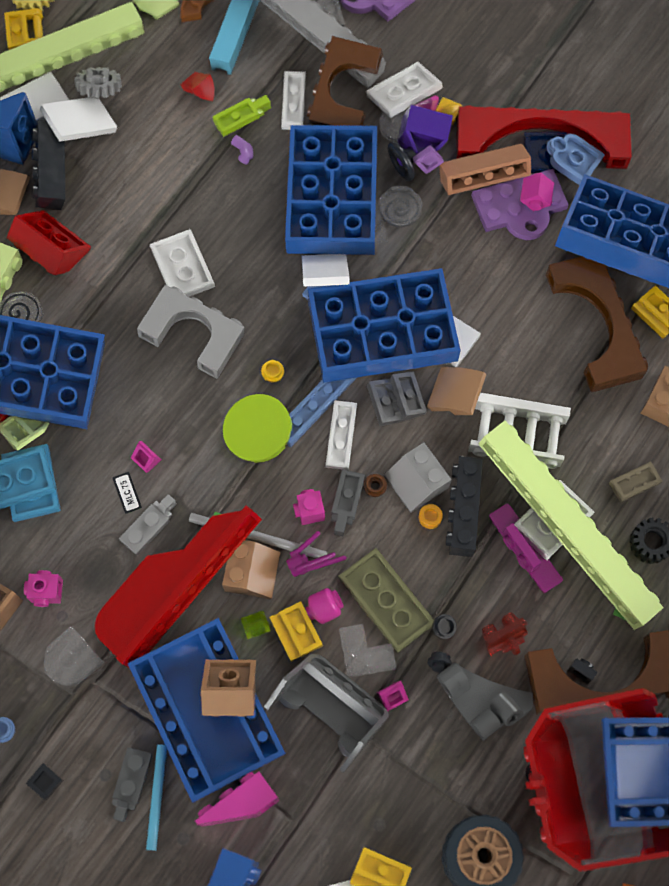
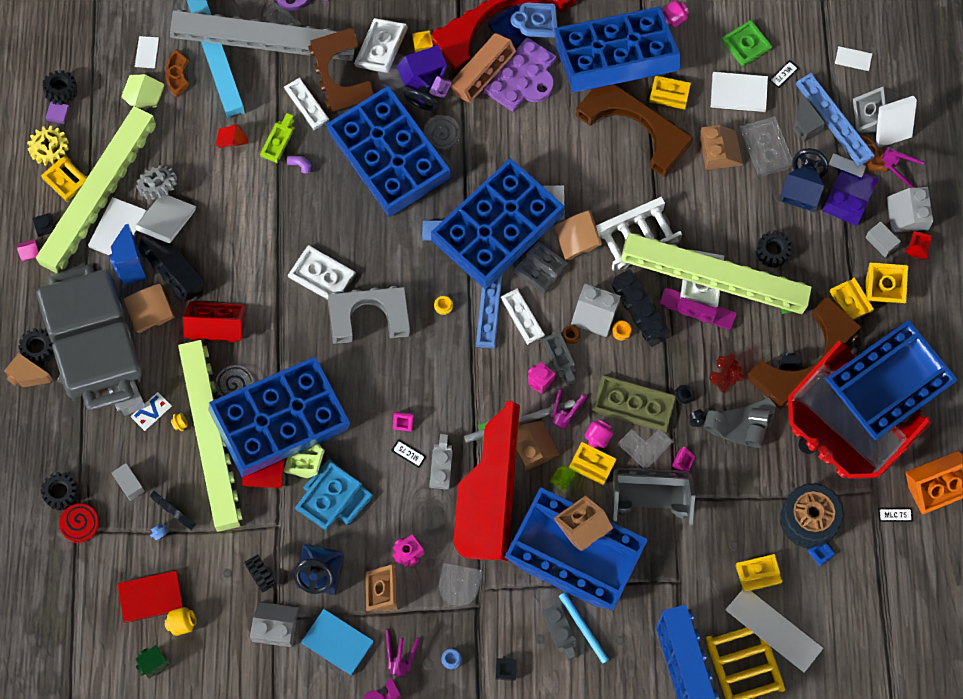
camera: 35 degrees left, 0 degrees up
dark pink slope [195,772,279,827] -> none
lime tile [223,394,292,463] -> none
white tile [302,254,349,287] -> none
dark pink slope [415,96,439,111] -> none
dark pink brick [520,172,554,211] -> none
dark tan plate [609,462,663,503] -> none

